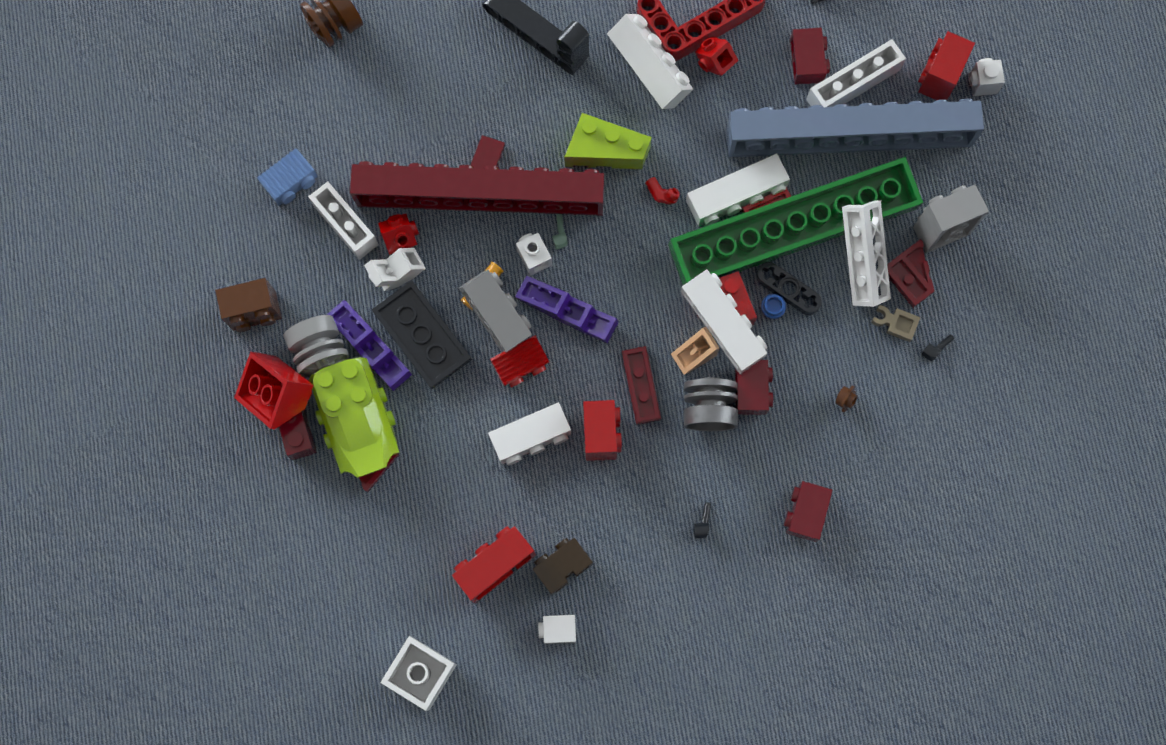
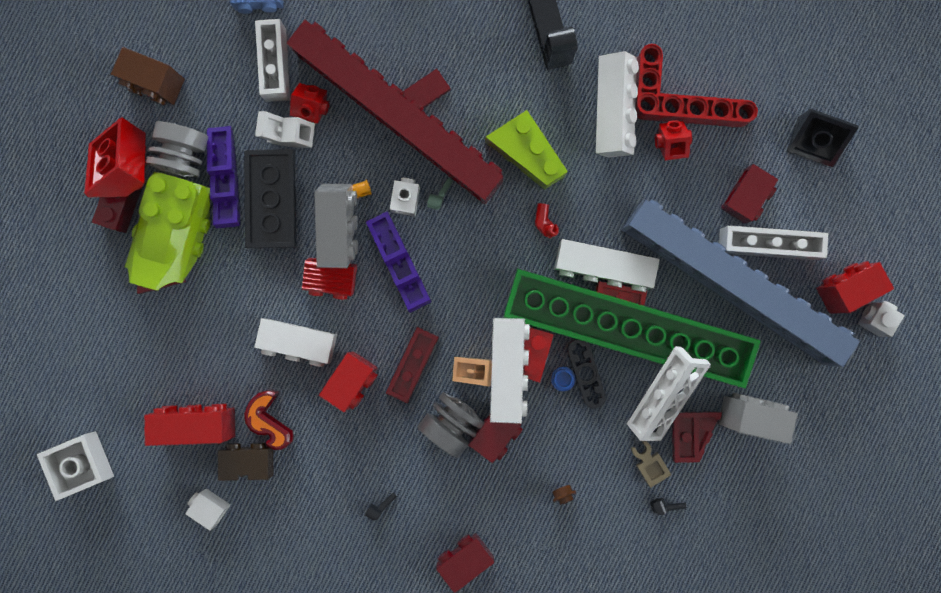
camera: 35 degrees right, 10 degrees up
none -> dark red animal [244,389,294,450]

